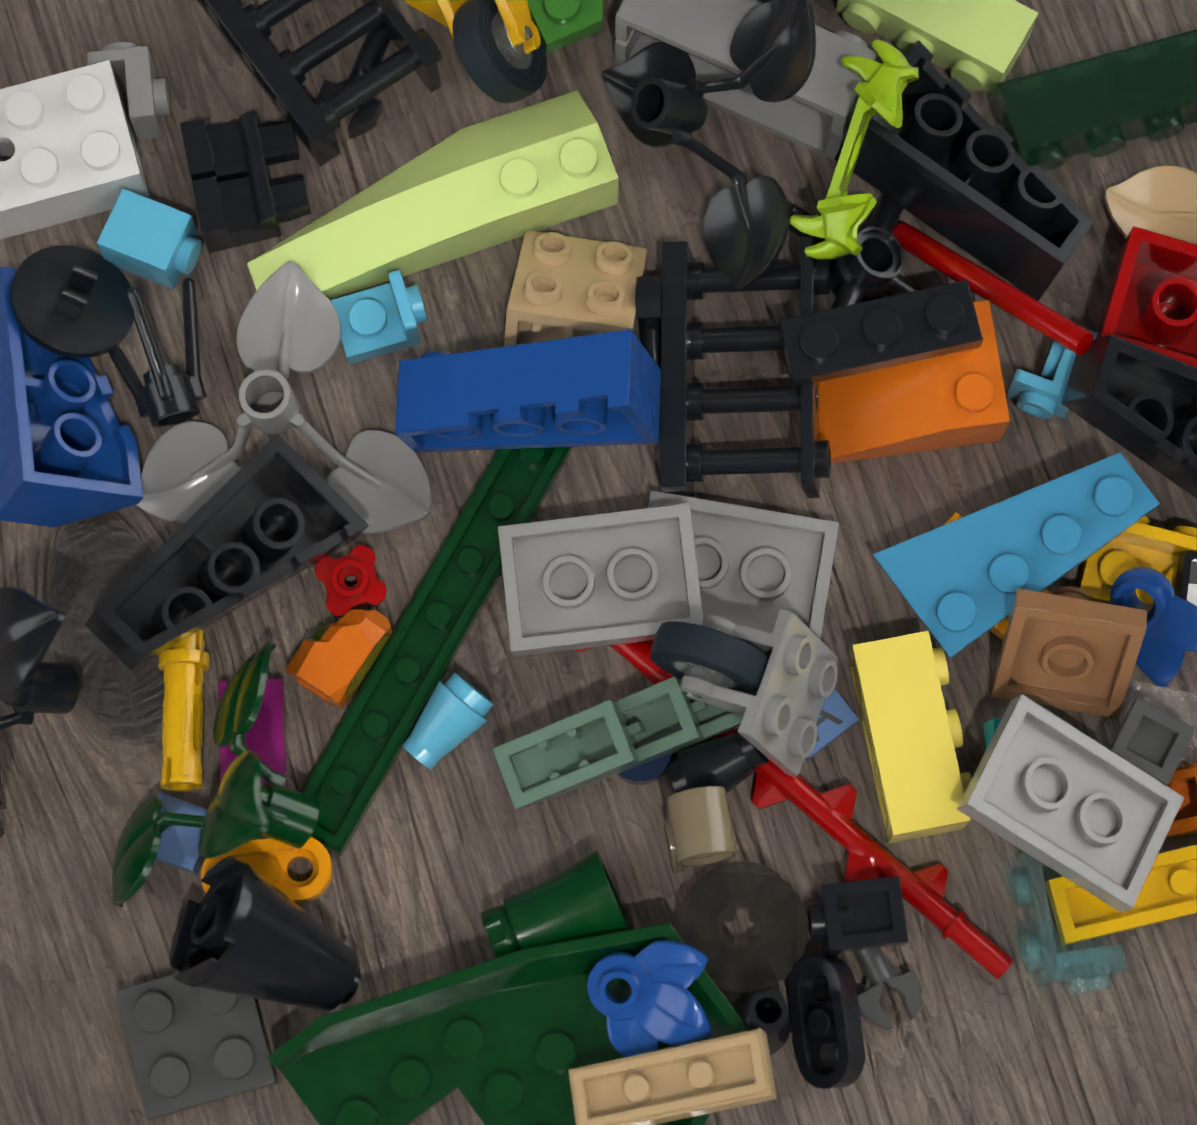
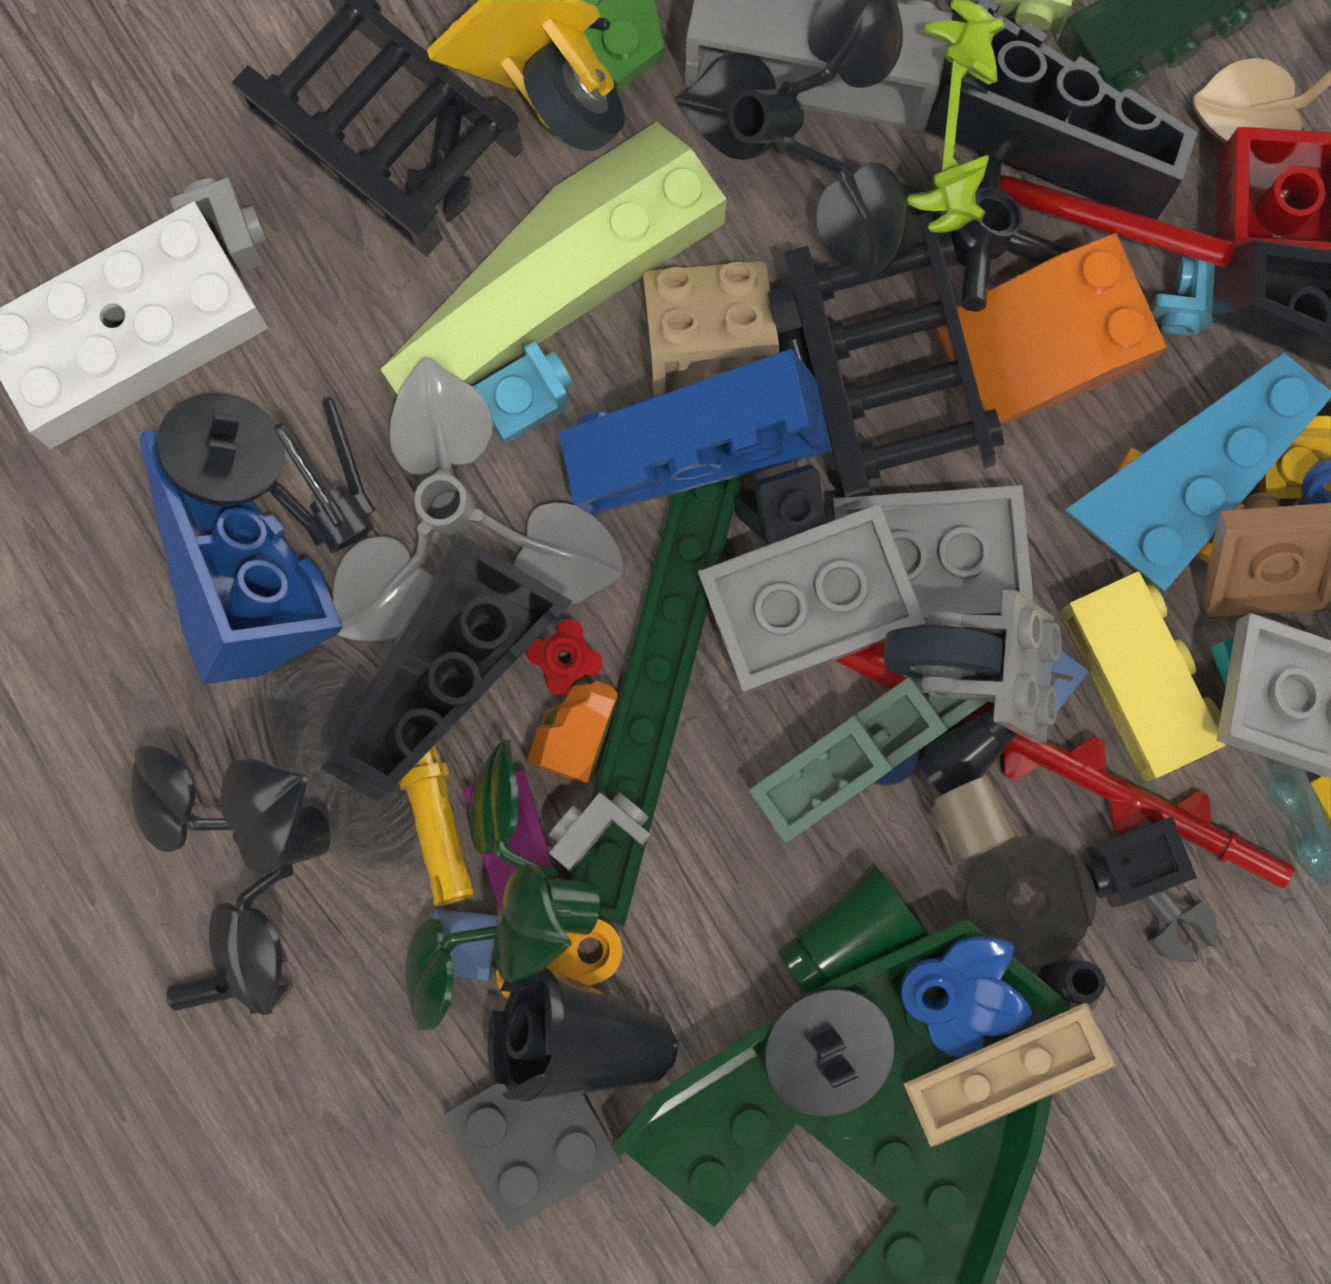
camera: 15 degrees left, 5 degrees up
medium azure brick [97,188,202,290] -> none
black hips [180,111,311,253] -> none
medium azure cone [402,672,494,770] -> none
black plate [778,280,983,388] -> none
black plate [788,956,865,1089] -> none
none -> light grey bracket [548,792,651,871]
none -> black bracket [735,465,826,544]
none -> black piece [763,987,894,1117]

